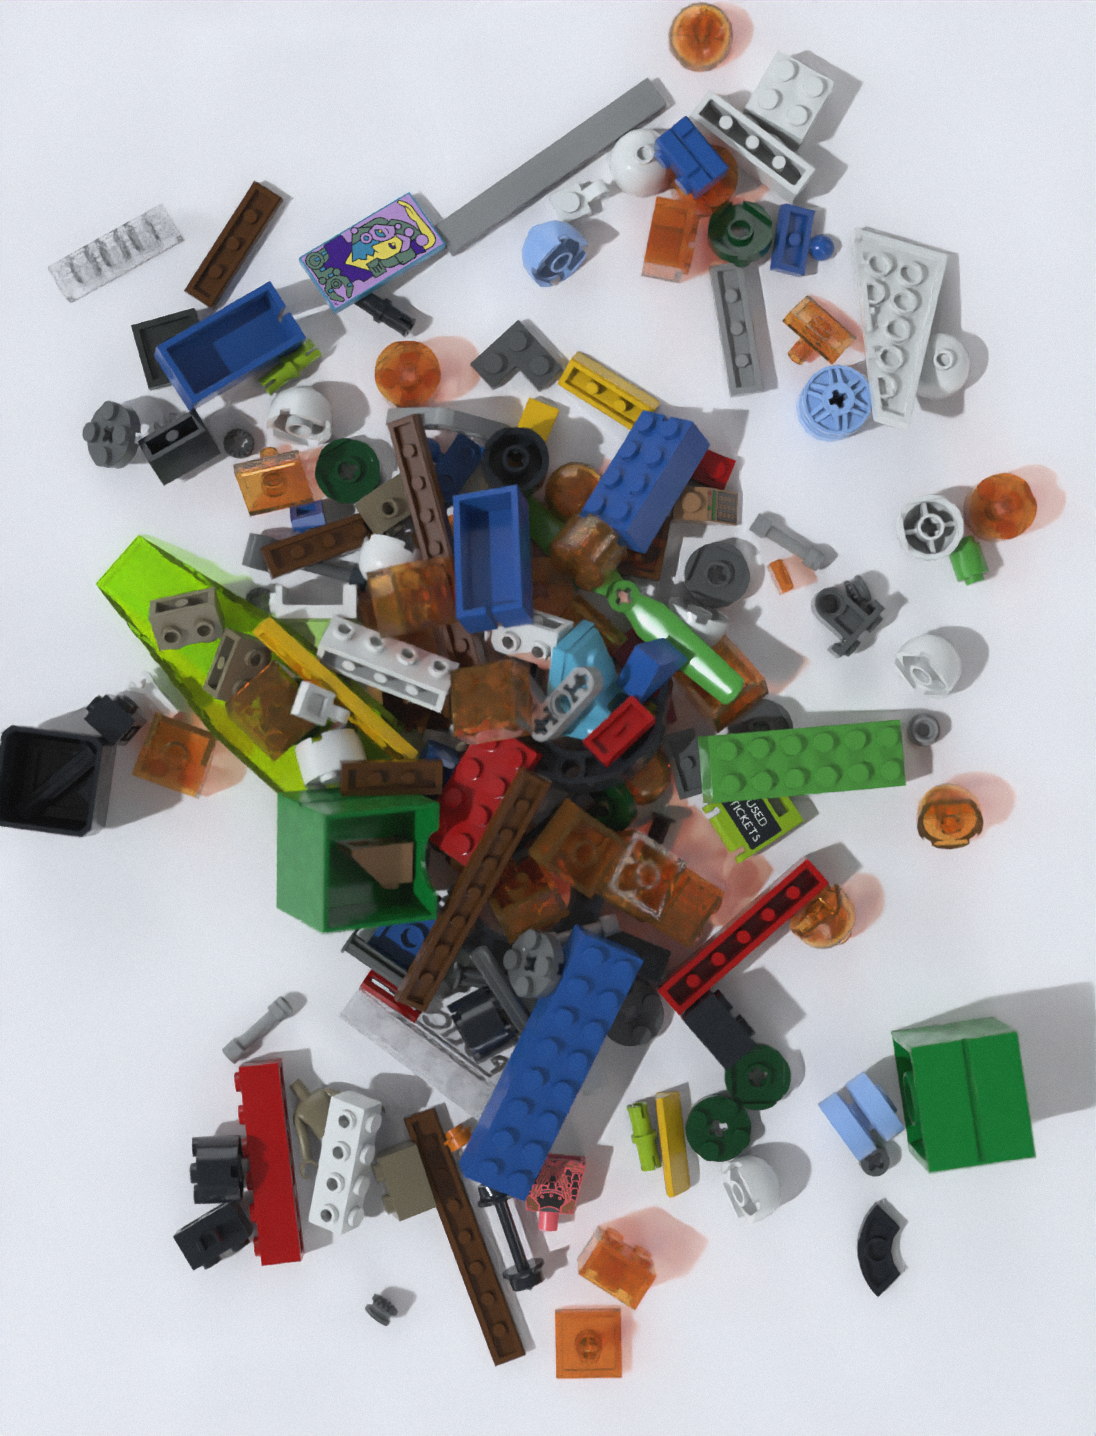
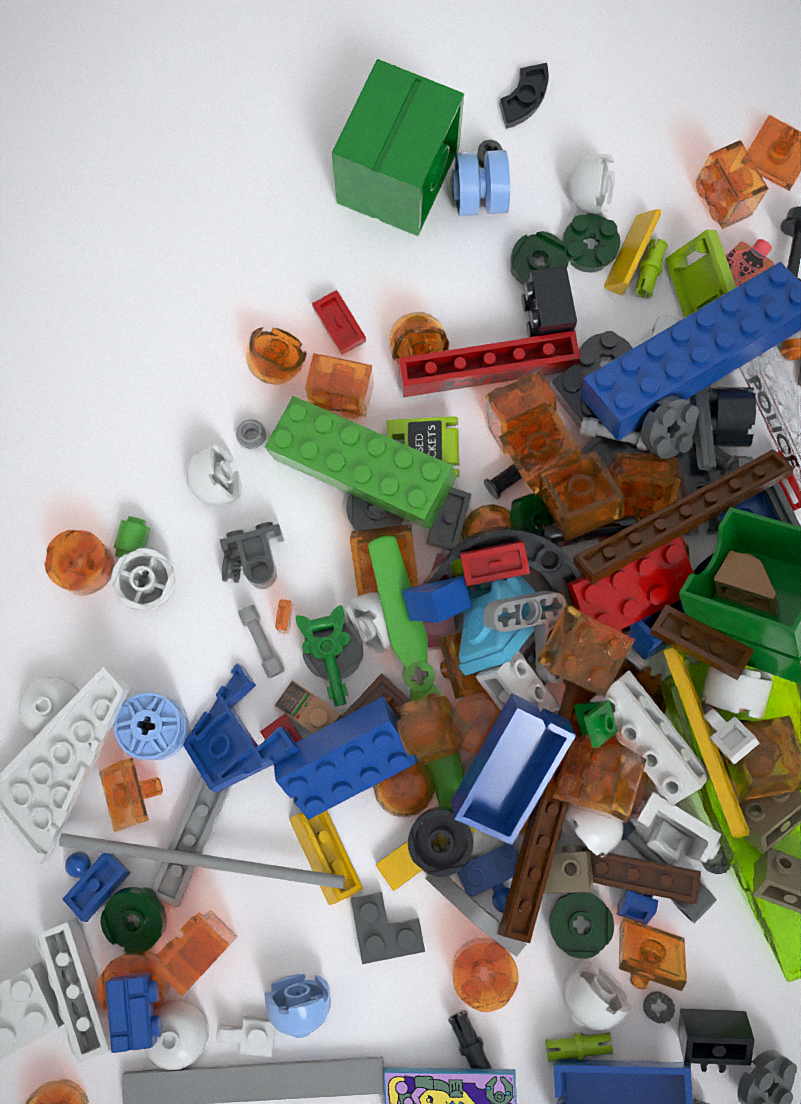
camera: 150 degrees left, 10 degrees down
none -> light grey piece [59,833,345,889]
none -> blue wing [183,663,300,793]
none -> green piece [295,605,351,707]
none -> clear orange brick [305,353,374,419]
none -> red plate [312,290,366,355]
none -> green bracket [574,700,618,748]
none -> white tile [647,819,688,865]
none -> lime container [665,229,736,318]

